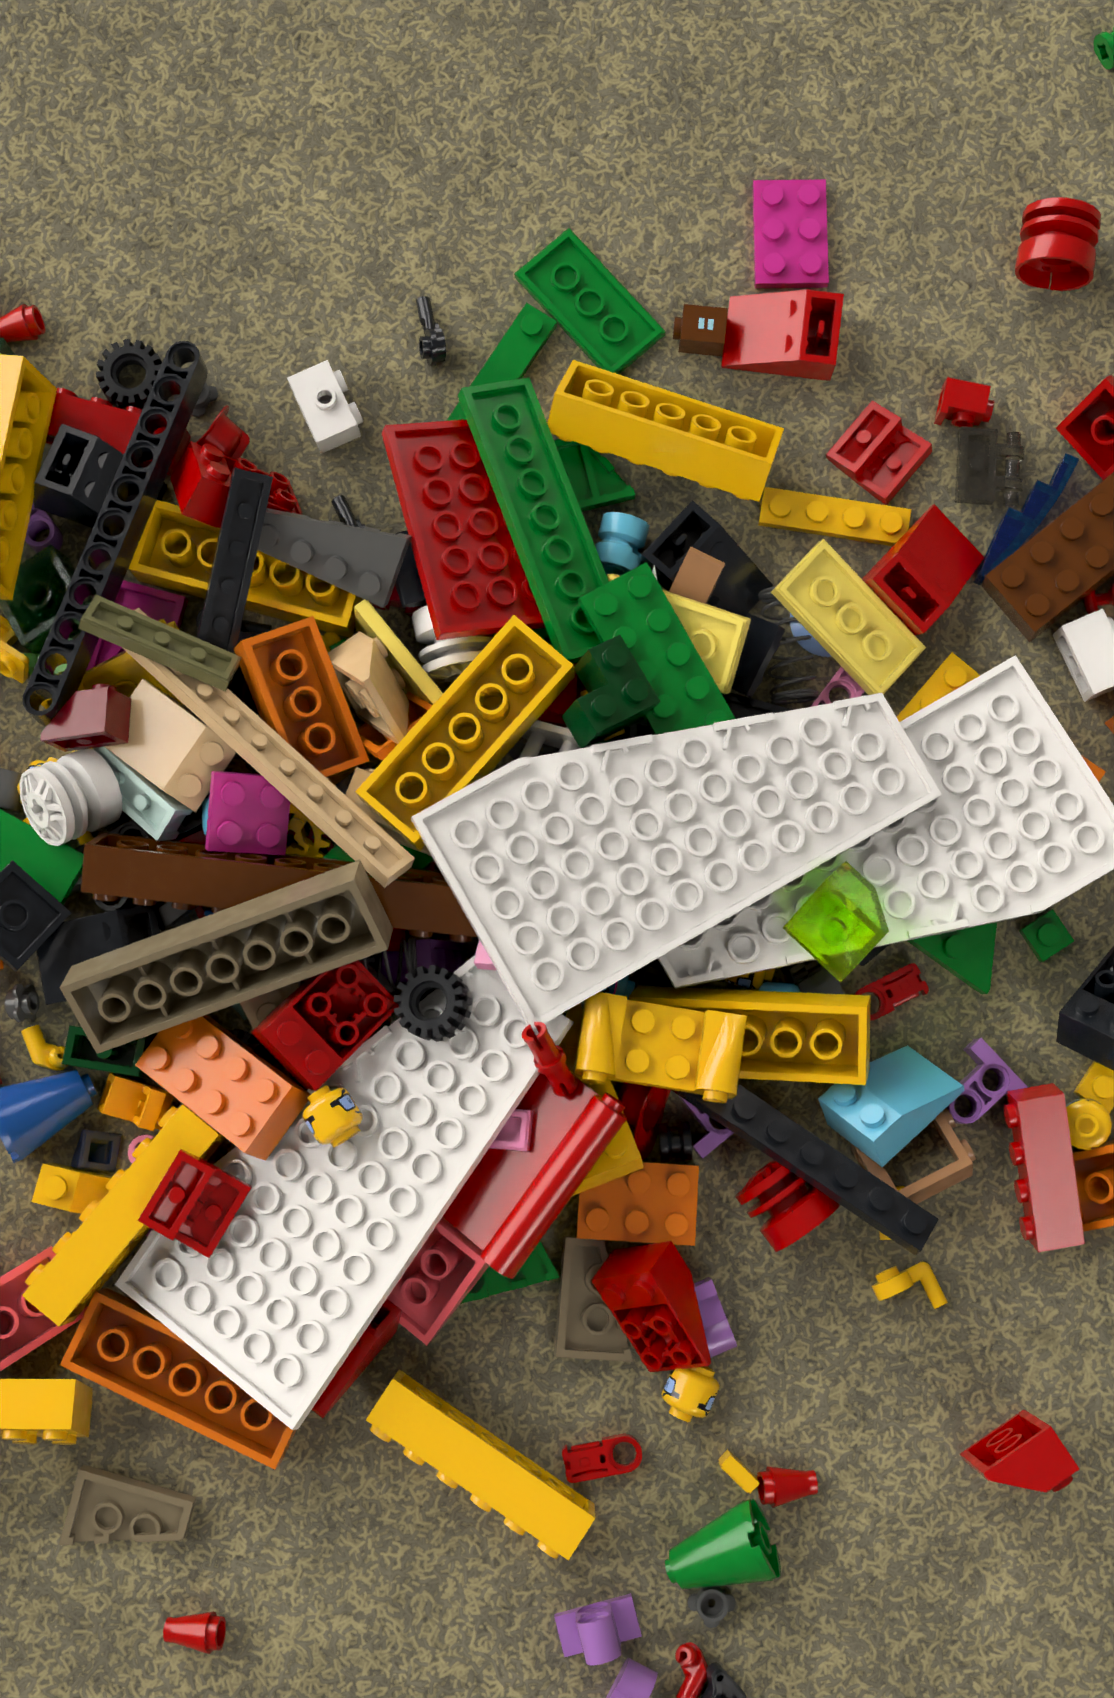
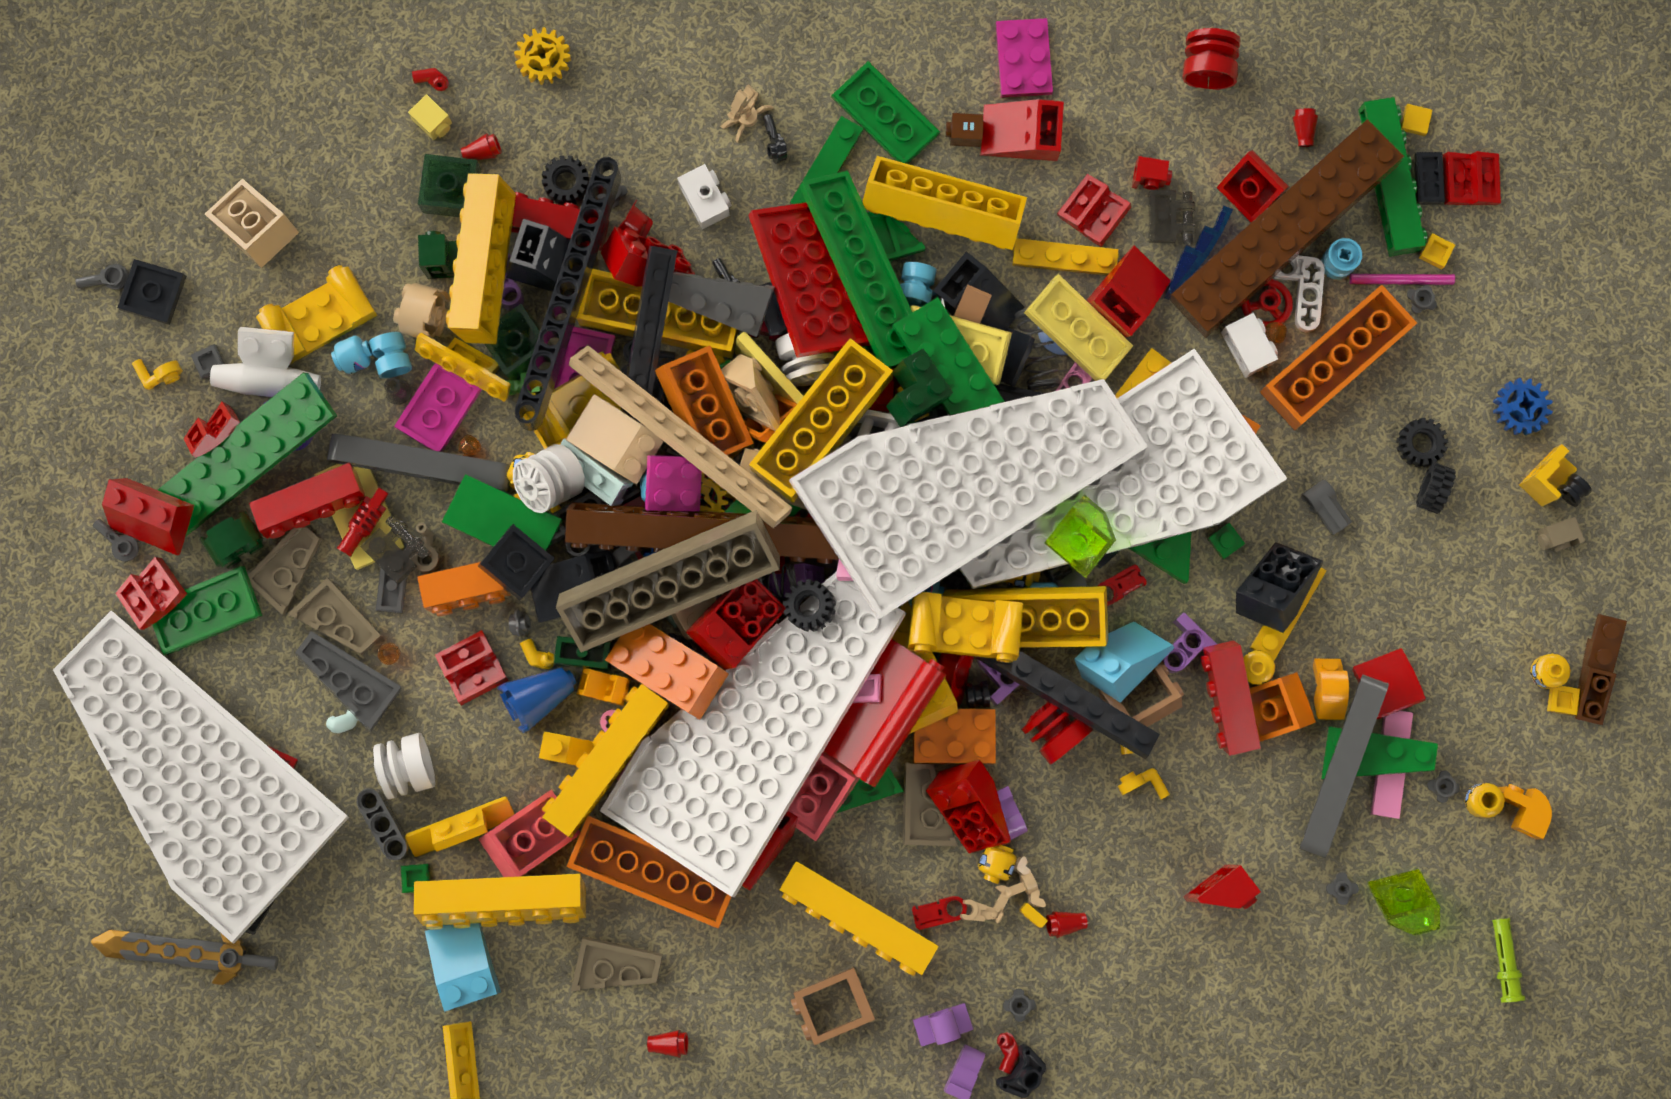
camera: 10 degrees left, 0 degrees up
dark red slope [40,684,131,752] -> none
slope [71,1129,122,1173] -> none
olive tile [78,595,242,691] -> none
red slope [137,1149,252,1258] -> none
yellow head [302,1085,363,1148] -> none
red pin [522,1022,578,1097] -> none
green cone [665,1499,781,1589] -> none
none -> yellow gear [514,27,571,85]
none -> tan piece [720,84,774,143]
none -> medium nougat window [791,967,875,1045]
none -> tan piece [960,856,1046,924]

